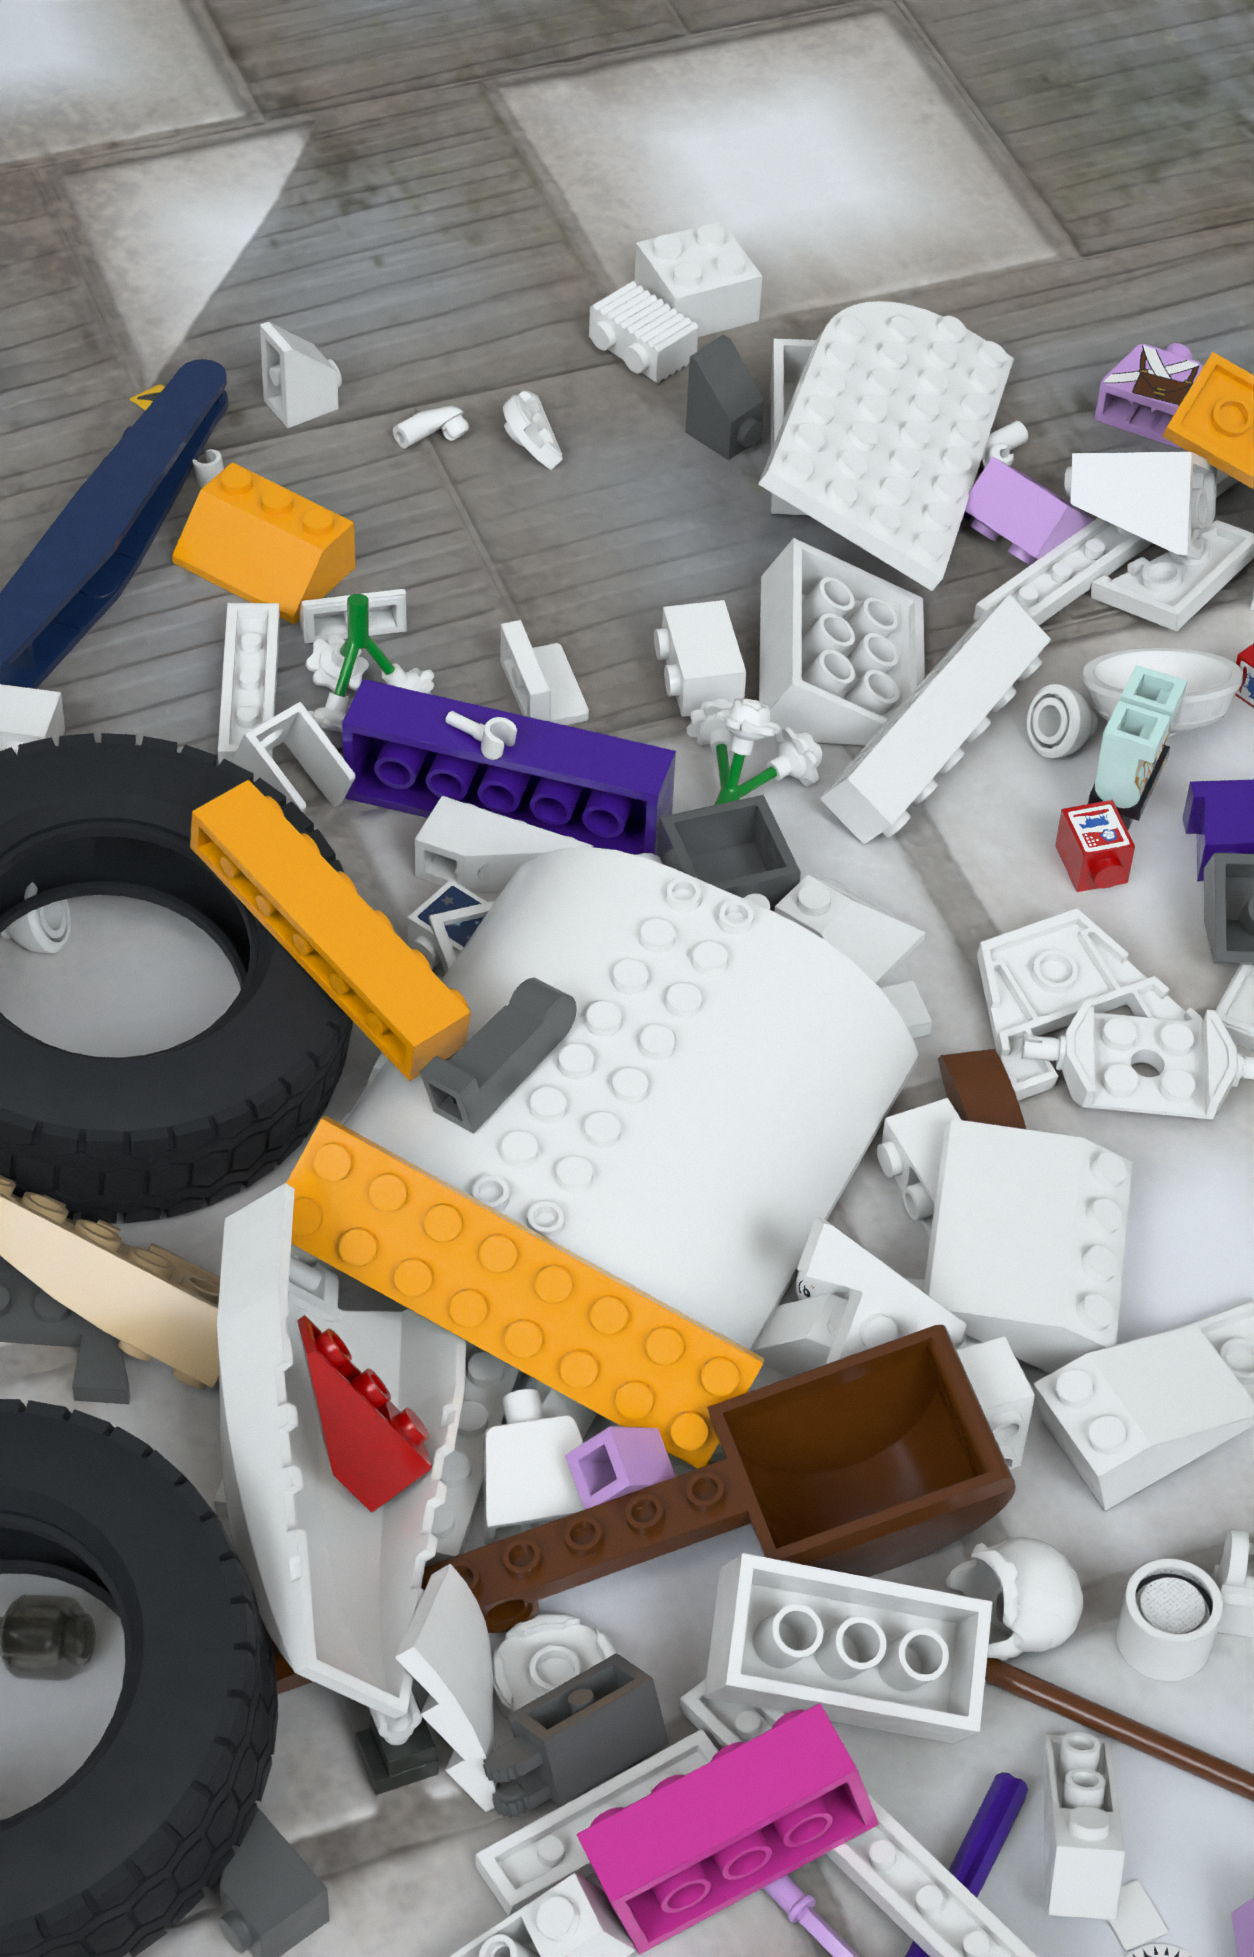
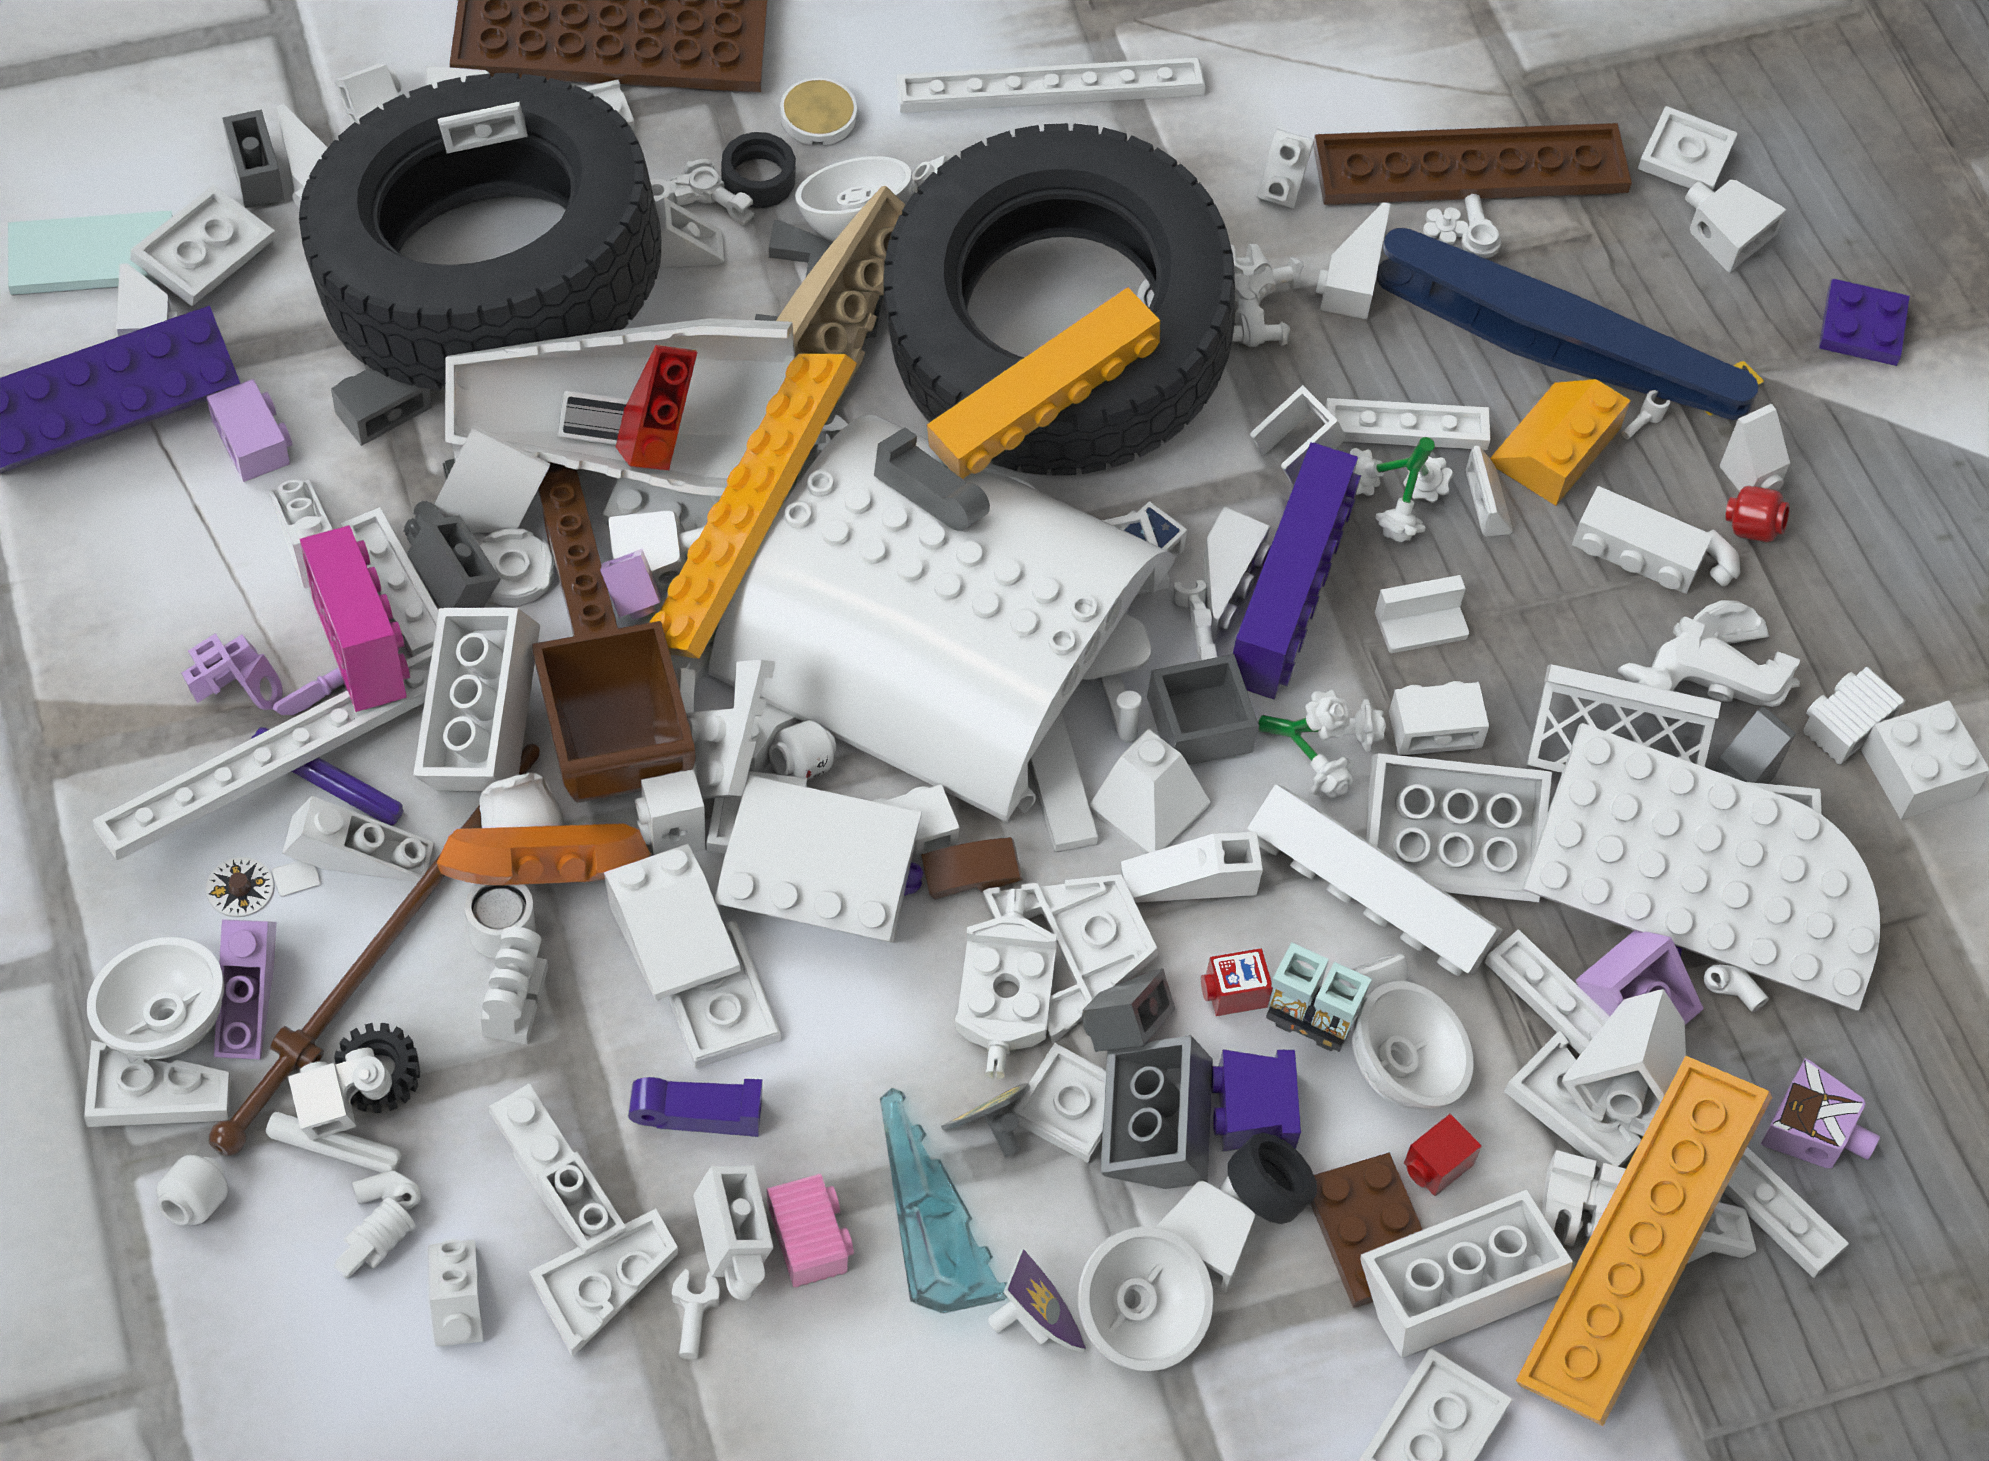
camera: 90 degrees right, 10 degrees up
white hand [446,711,517,760] -> none
none -> orange brick [437,823,651,885]
none -> slope [557,391,629,445]
none -> dark grey slope [1083,968,1175,1052]
none -> white slope [1121,831,1263,903]
none -> white fence [1526,664,1721,773]
none -> white brick [1572,486,1713,594]
none -> white animal [1618,616,1800,707]
none -> red head [1725,485,1790,542]
none -> dark purple plate [1819,278,1910,366]

